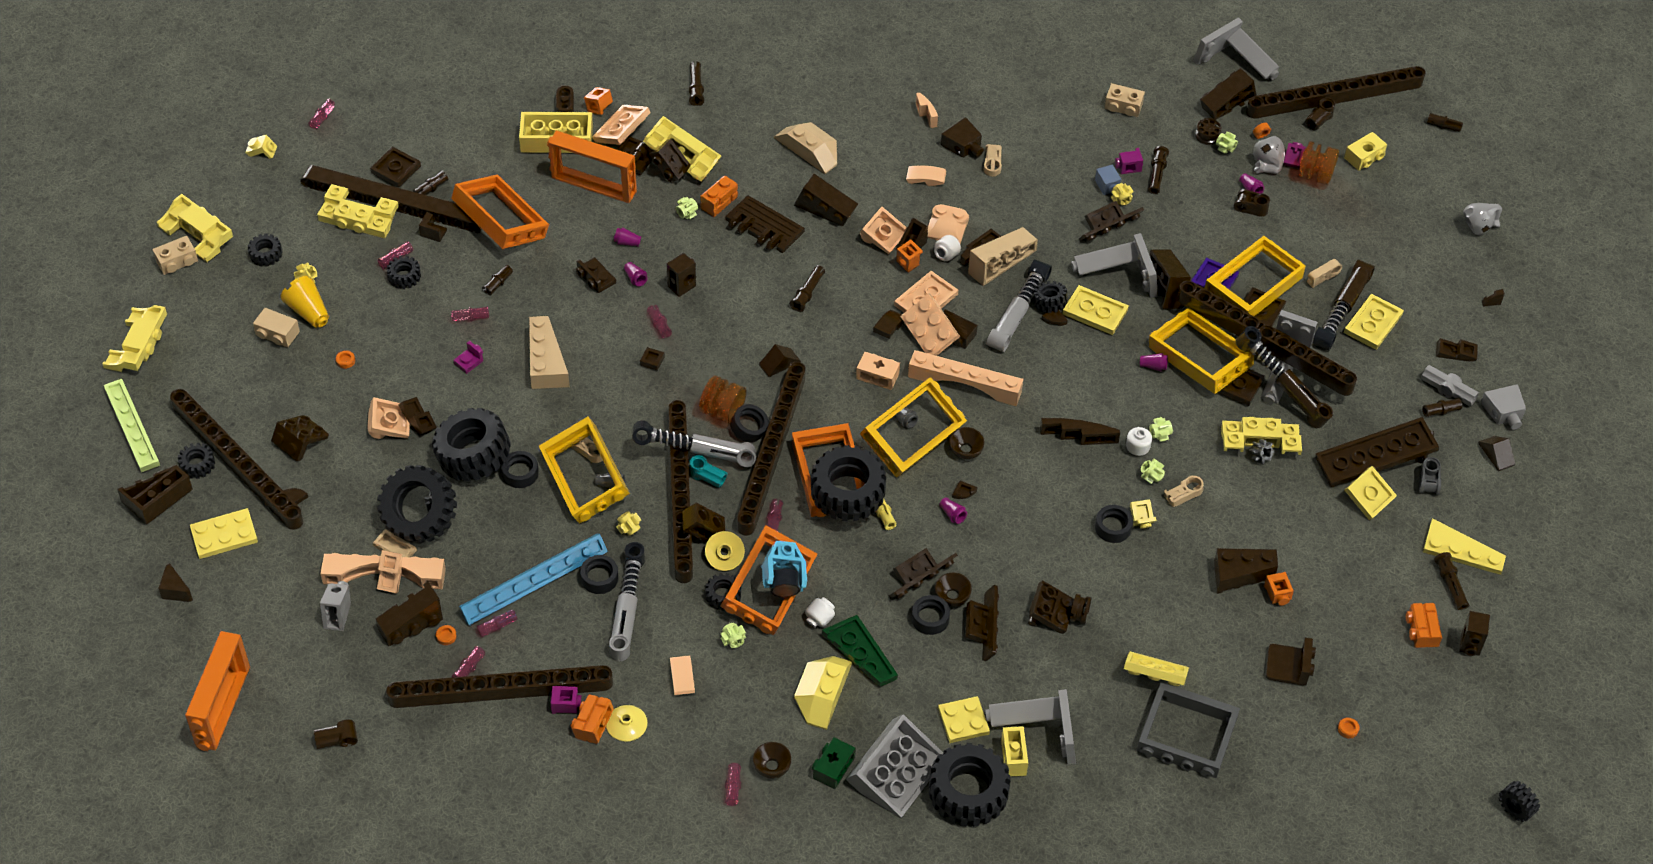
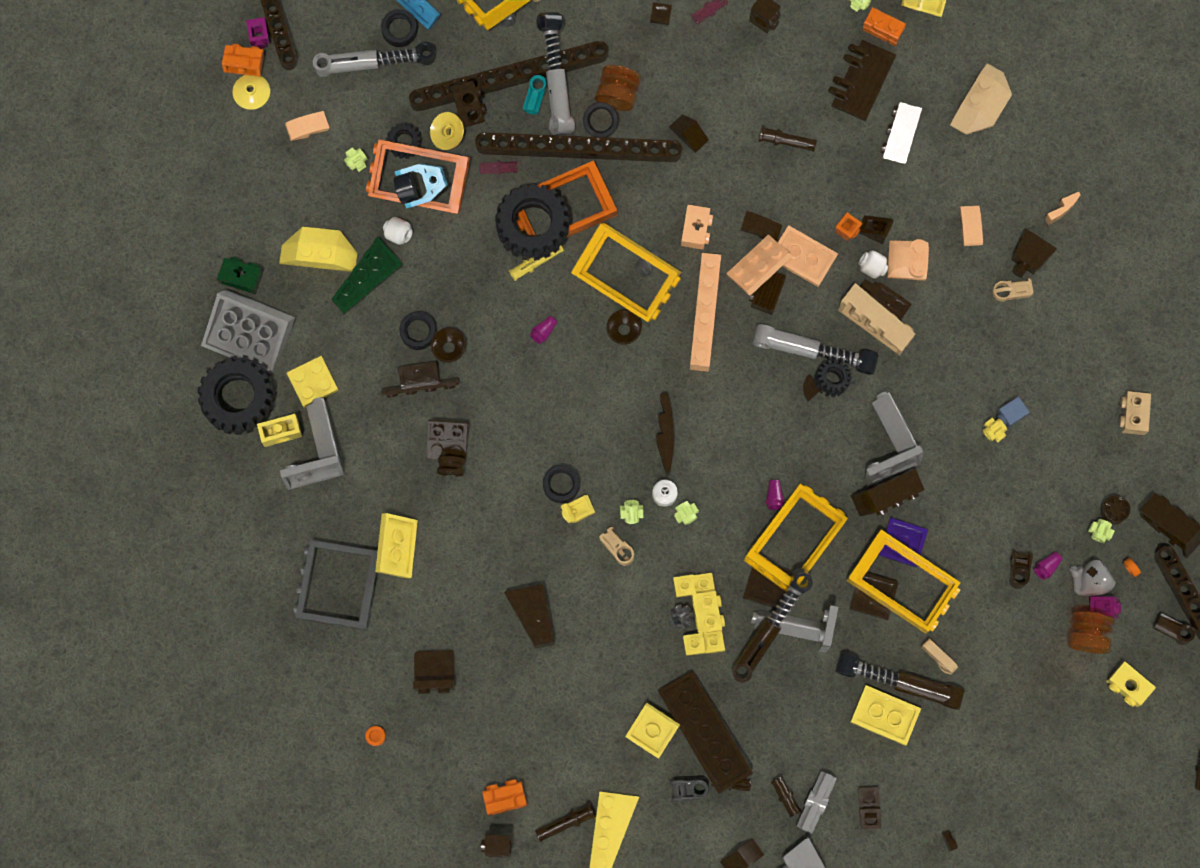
camera: 80 degrees right, 25 degrees up
light yellow gear [616,511,641,536] -> none
clear pink pin [725,763,742,806] -> none
dark brown piece [753,742,791,778] -> none
light nougat slope [860,207,907,254] -> none
dark brown bracket [888,548,958,599] -> none
dark brown tile [952,481,978,499] -> none
light yellow plate [1063,285,1129,335] -> none
dark brown bracket [1079,201,1144,242] -> none
magenta brick [1115,148,1143,174] -> none
dark brown pin [1148,146,1169,194] -> none
dark brown beam [1178,281,1357,396] -> none
orange brick [1264,572,1294,605] -> none
light grey piece [1463,203,1502,235] -> none

